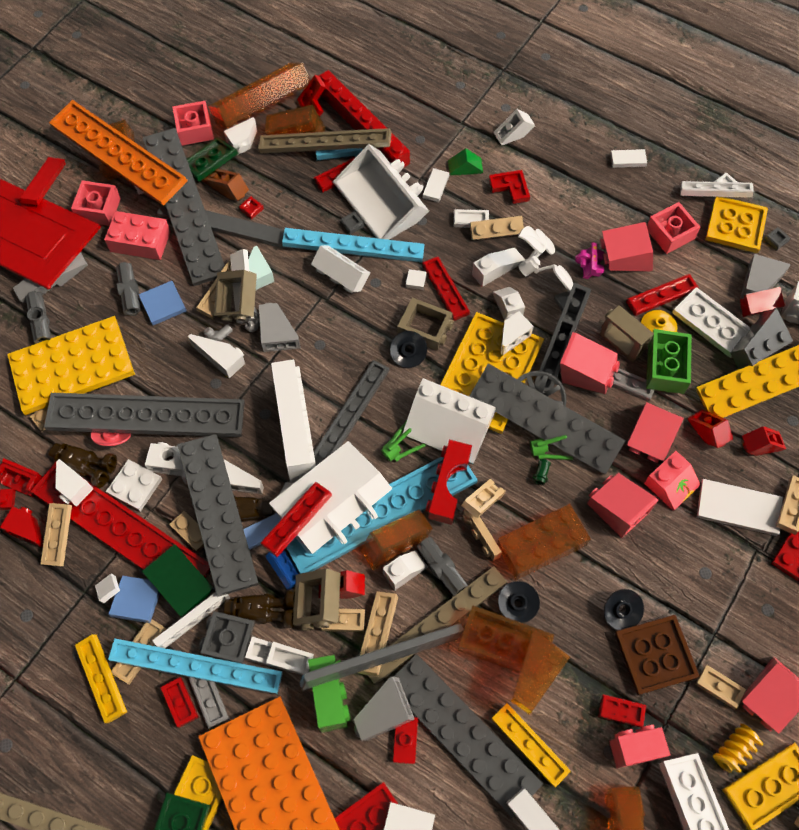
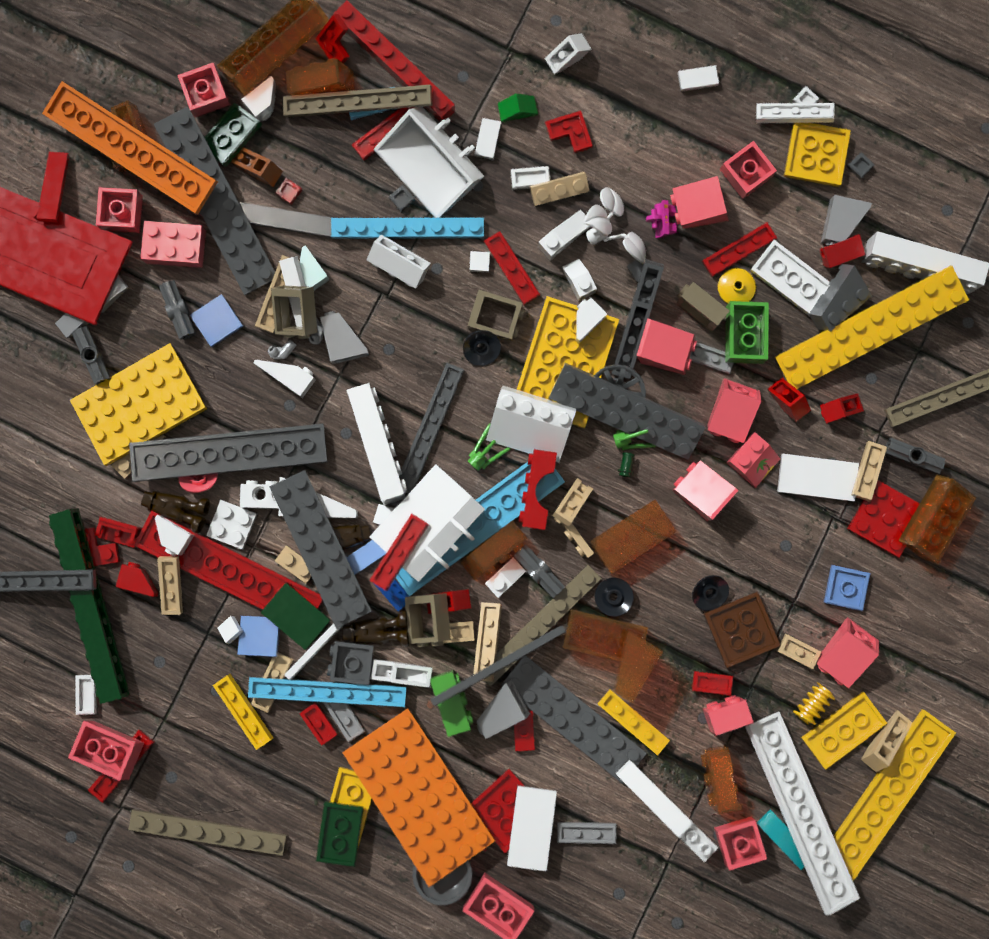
camera: 10 degrees left, 20 degrees up
none -> medium blue tile [824,565,870,611]

